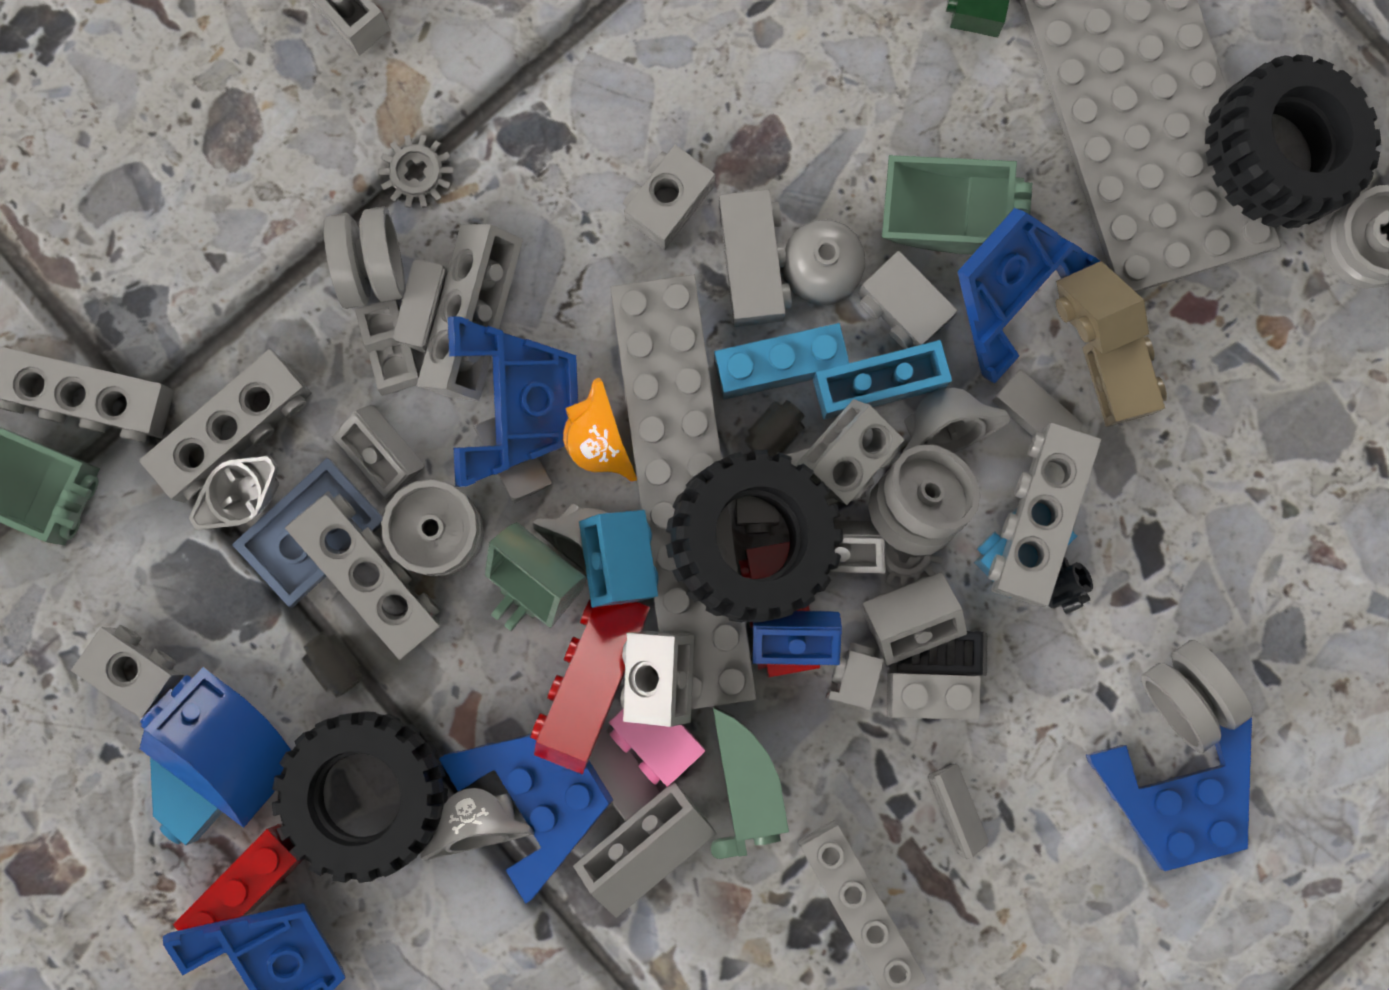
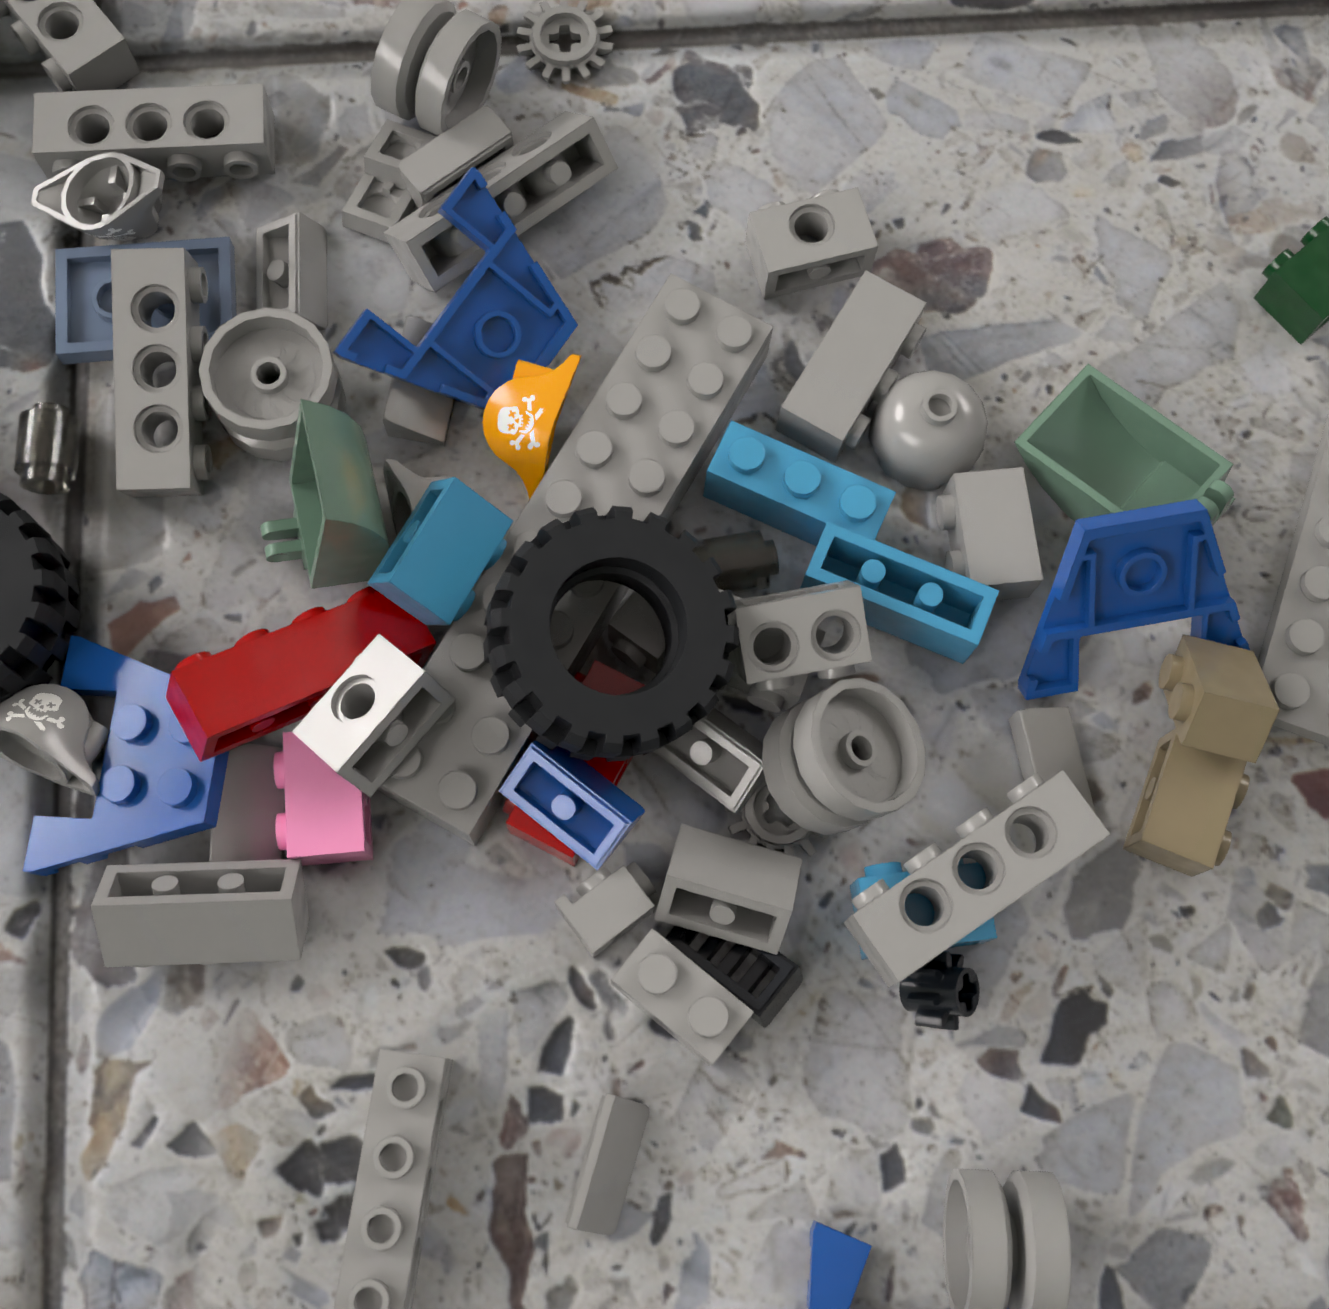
camera: 30 degrees right, 10 degrees down
sand green piece [711,706,789,859] -> none
light grey hat [903,388,1011,453] -> none

